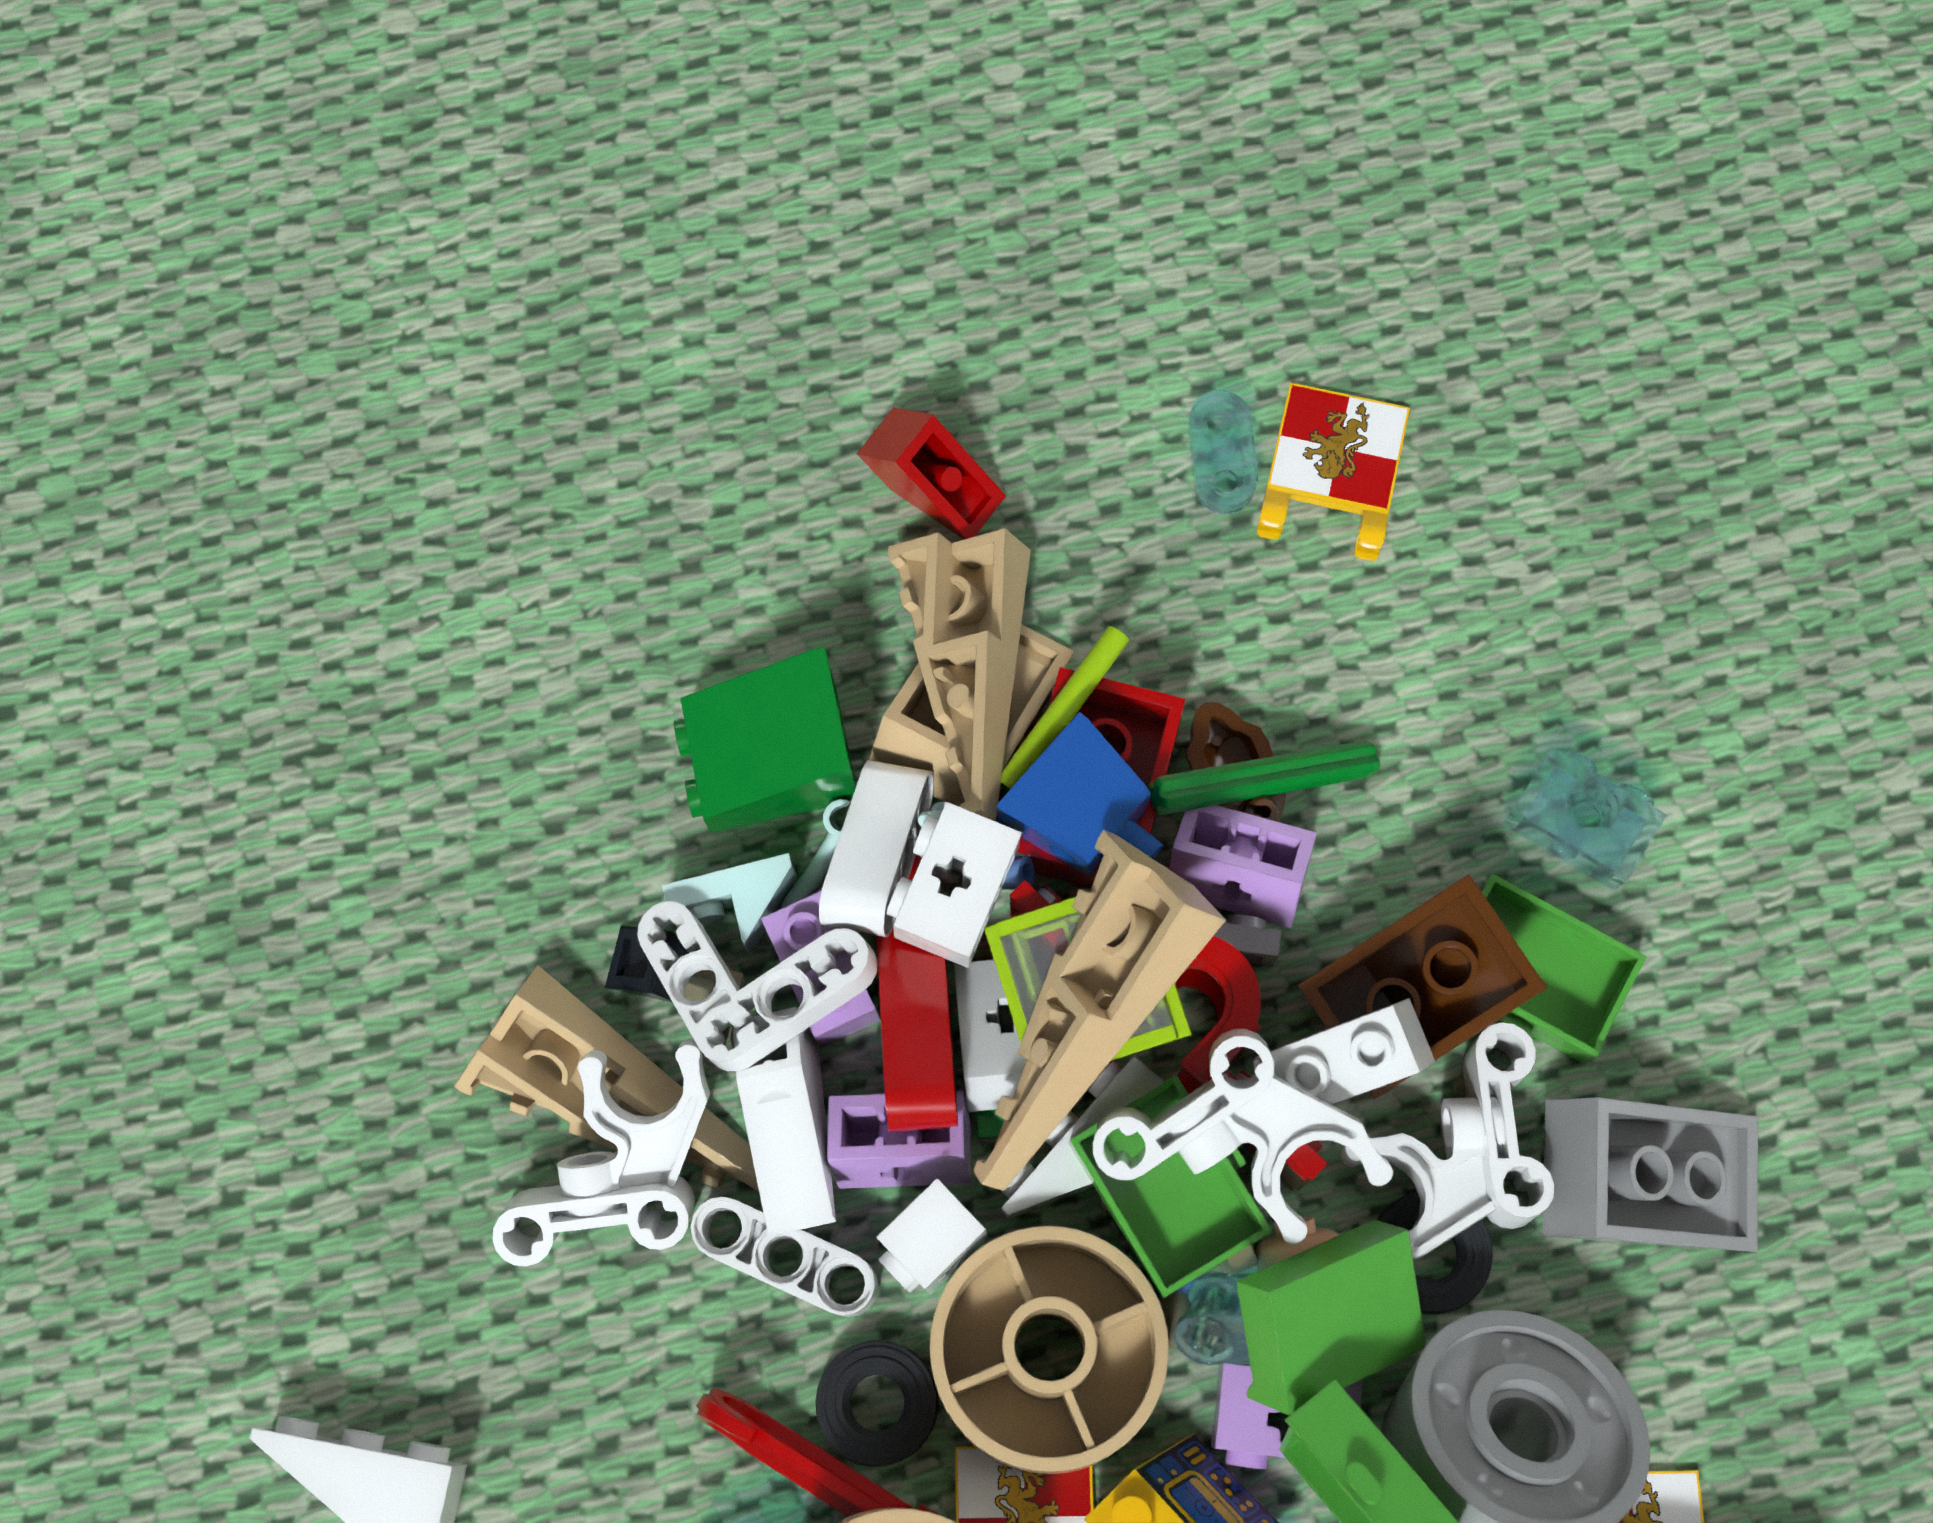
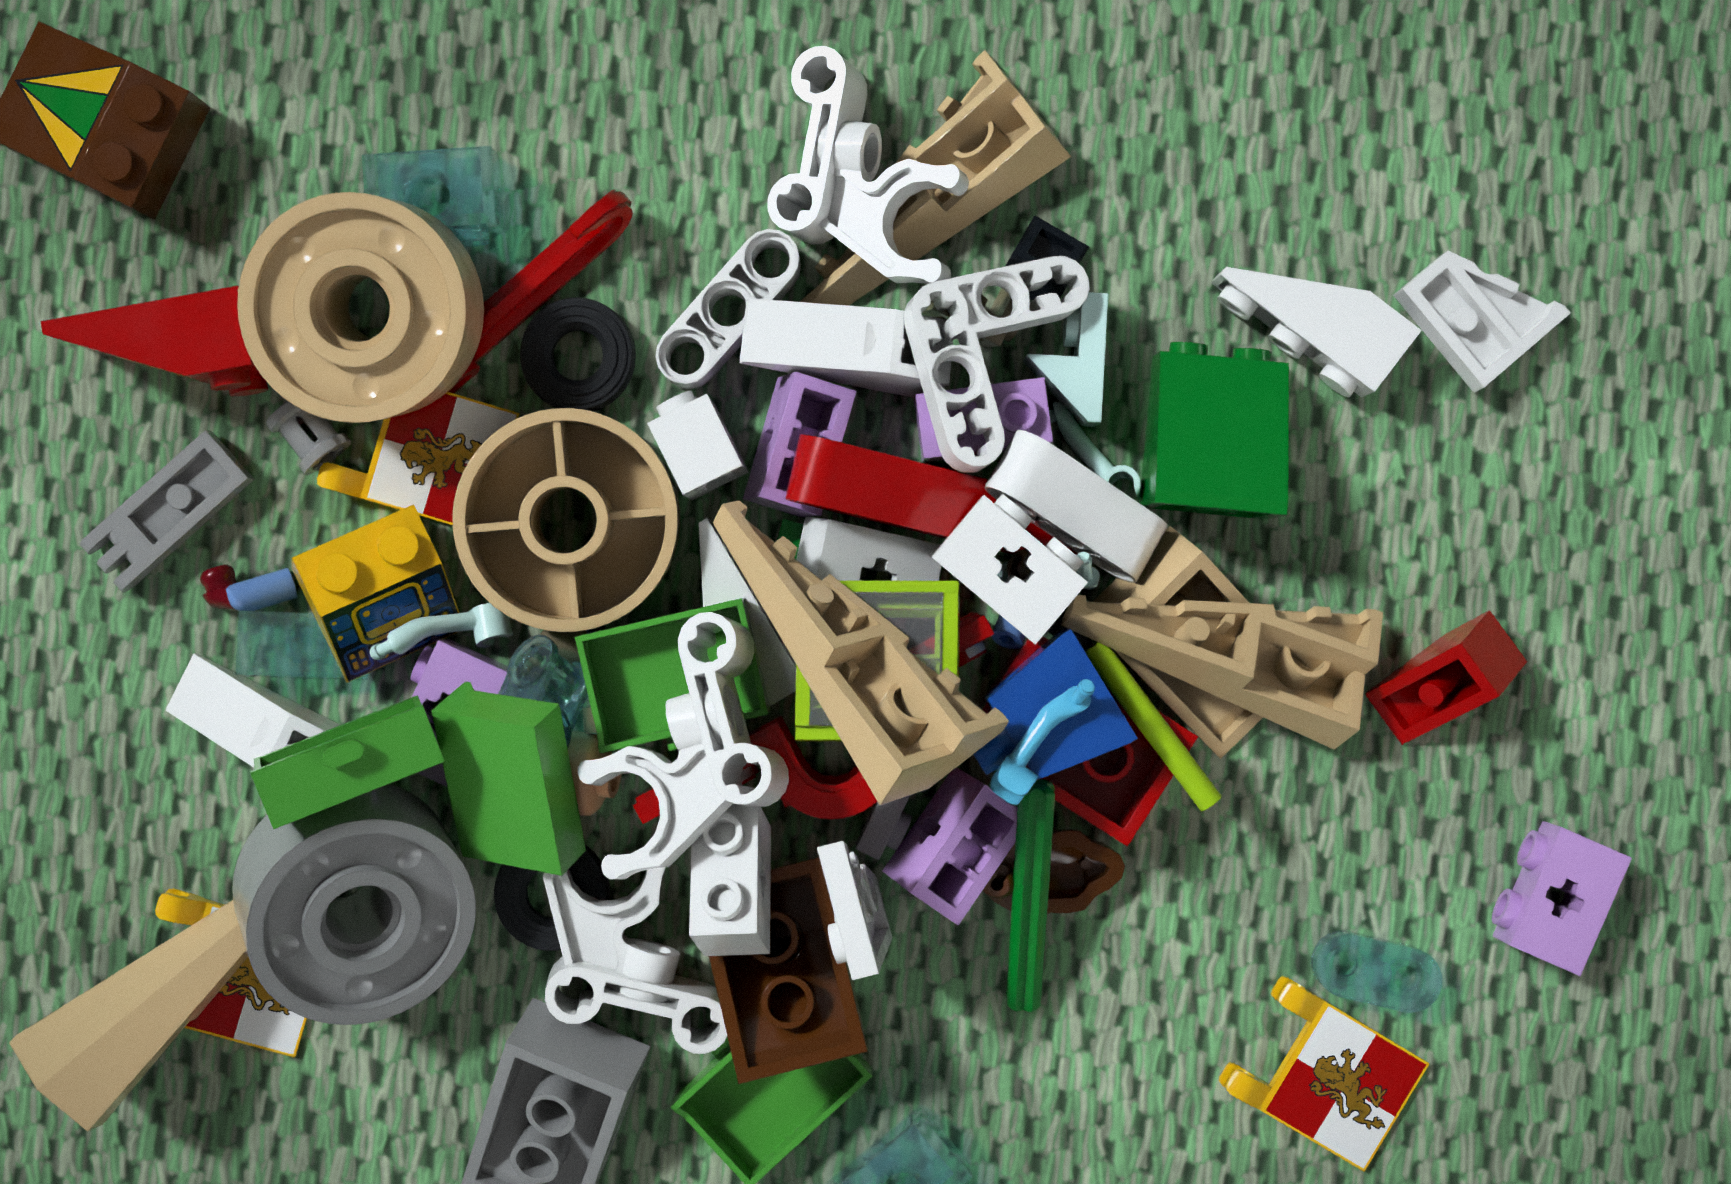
camera: 95 degrees right, 15 degrees up
none -> light aqua piece [369,603,513,660]
none -> white wing [817,841,892,980]
none -> medium azure piece [990,679,1095,805]
none -> white slope [1211,267,1422,397]
none -> white wing [1393,251,1571,393]
none -> lavender brick [1492,821,1632,976]

